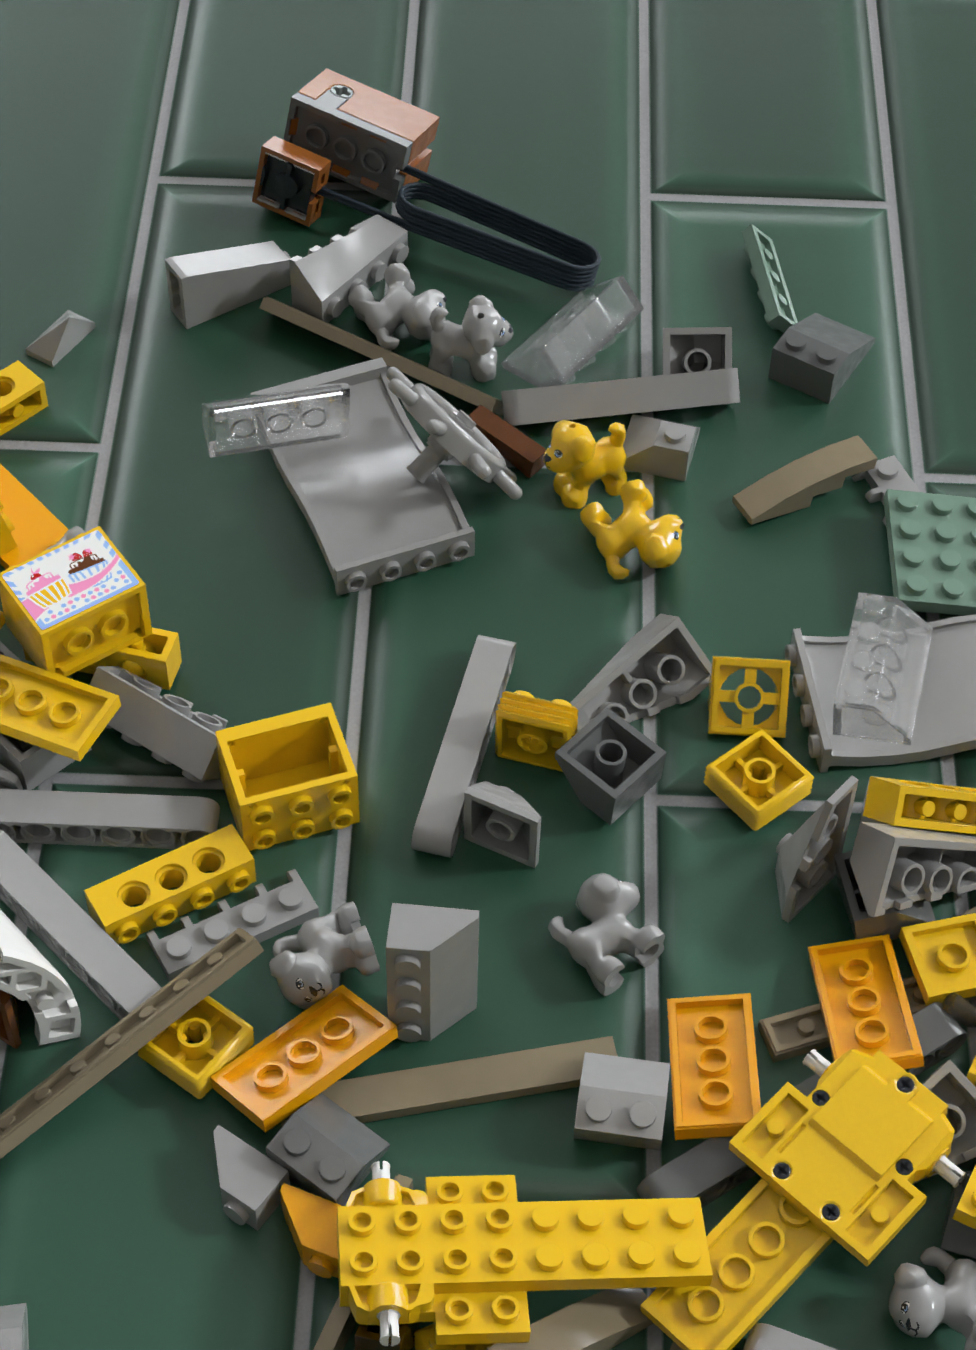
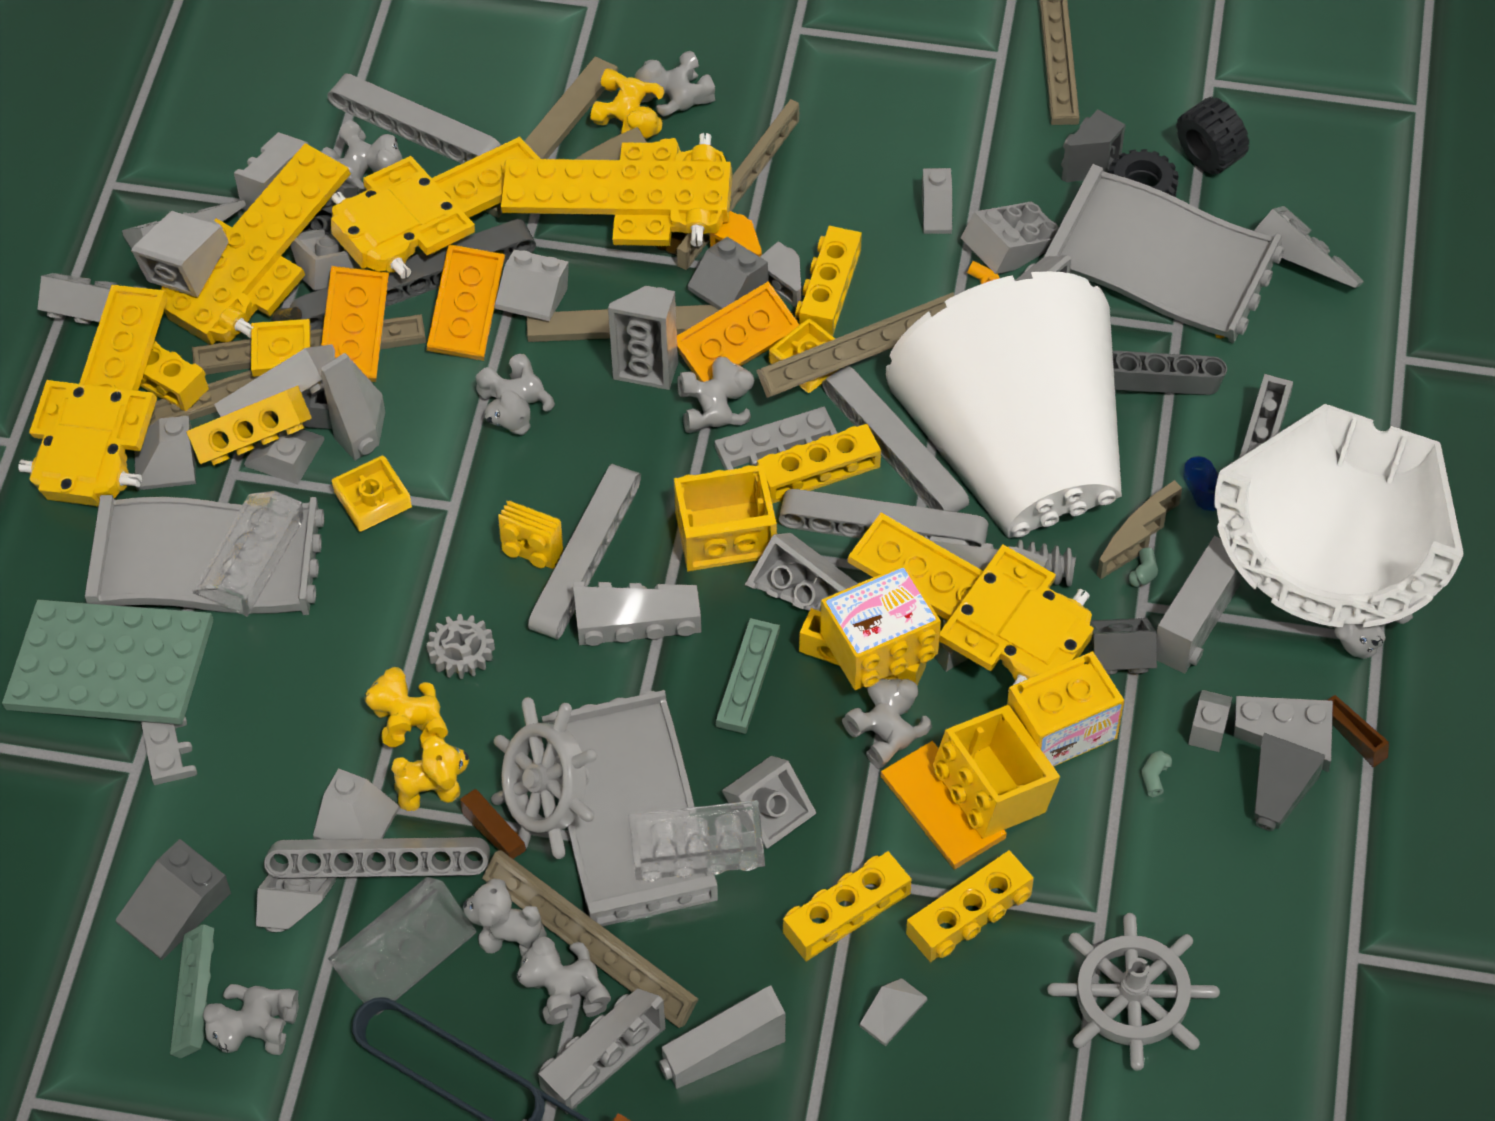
camera: 170 degrees left, 5 degrees up
light grey slope [464,781,541,868] -> none
dark grey slope [555,707,667,825] -> none
light grey wedge [570,614,712,733] -> none
yellow piece [708,656,791,738] -> none
dark tan slope [732,435,878,525] -> none
none -> light grey animal [203,984,299,1055]
none -> light grey gear [427,614,495,679]
none -> light grey wedge [573,581,701,646]
none -> sand green plate [716,618,780,734]
none -> light grey slope [722,756,816,849]
none -> yellow brick [783,851,912,962]
none -> yellow brick [795,226,862,336]

